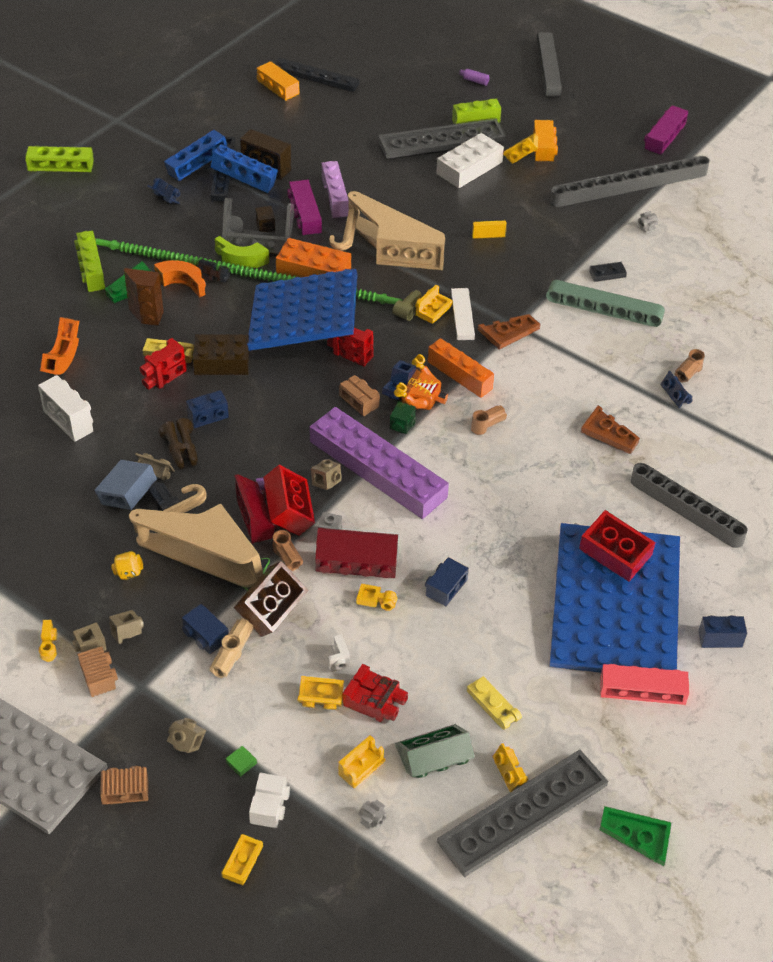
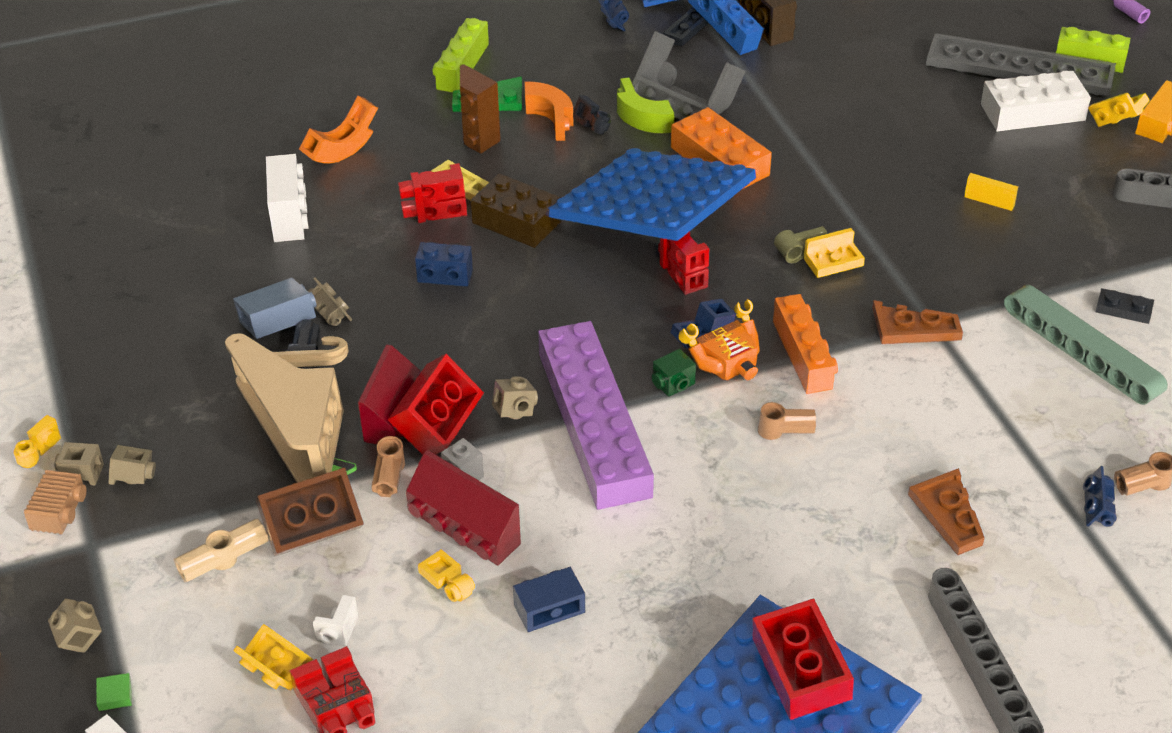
camera: 35 degrees right, 5 degrees down
bright green hose [95,238,403,305] -> none
yellow head [111,551,143,580] -> none
dark brown piece [158,418,198,469] -> none
dark blue brick [182,604,229,654] -> none
dark brown brick [255,206,275,232] -> none
magenta brick [287,180,322,235] -> none
lavender arch [322,161,349,218] -> none
tan piece [330,191,445,270] -> none
medium nougat brick [339,375,380,416] -> none
white tile [451,288,475,340] -> none

